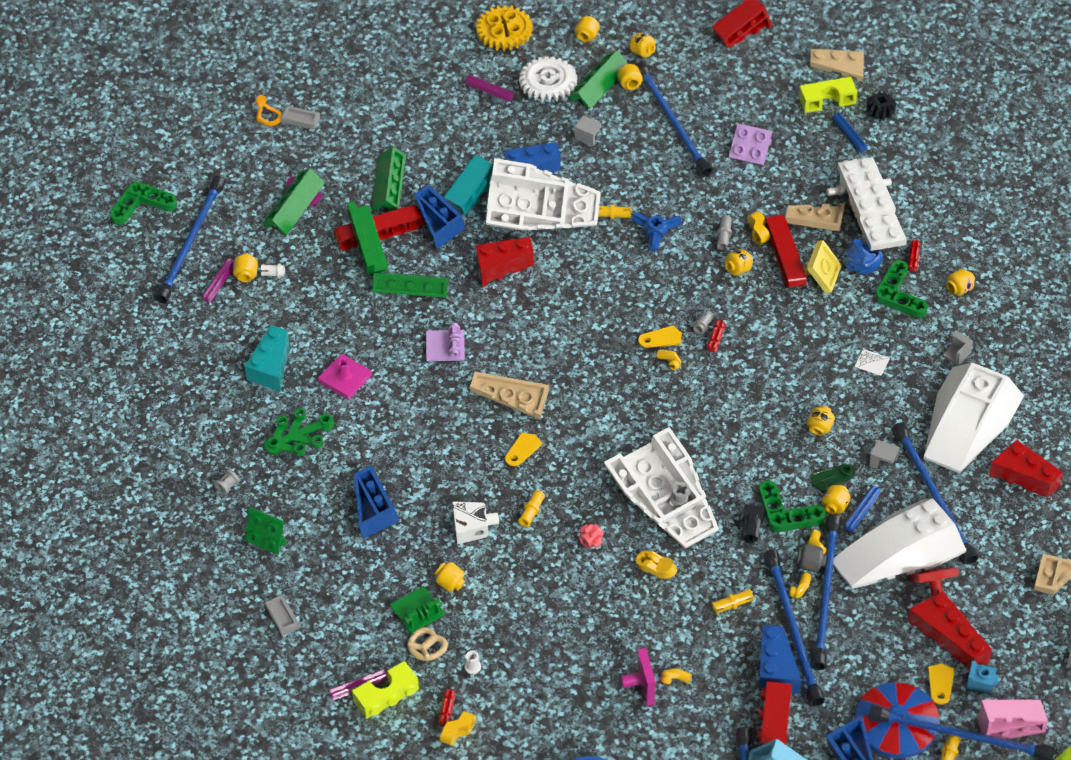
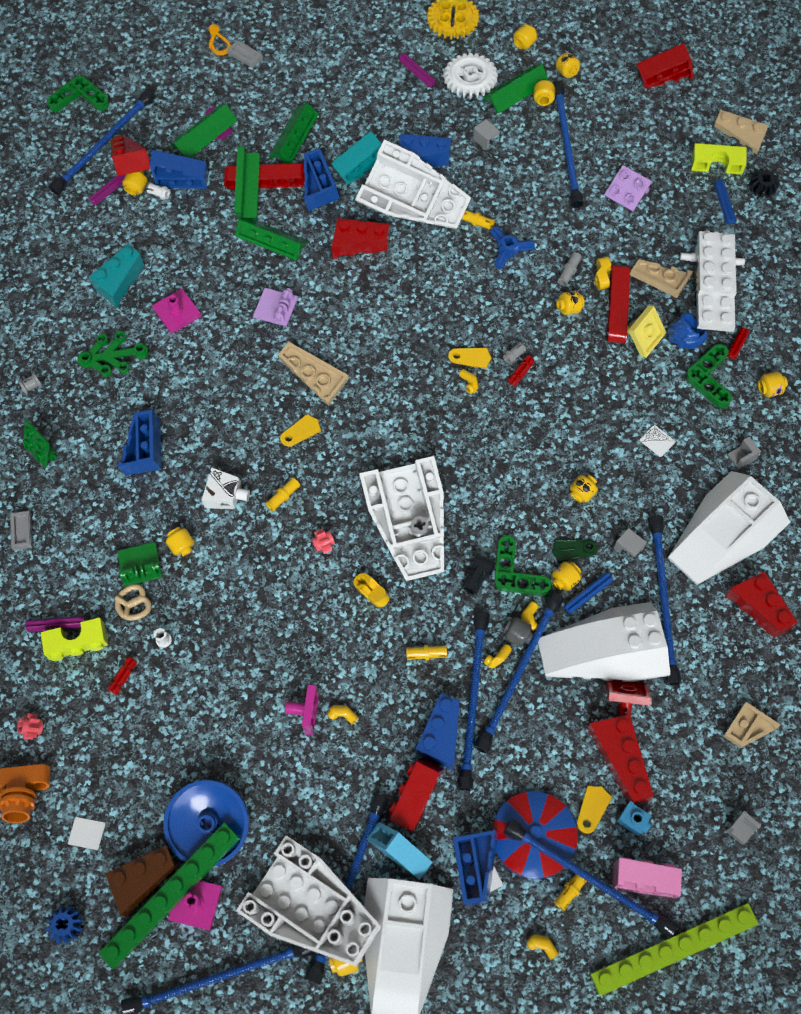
camera: 20 degrees right, 15 degrees up
yellow piece [440,711,476,746] -> none
none -> red wedge [110,135,150,176]
none -> blue wedge [150,150,209,189]

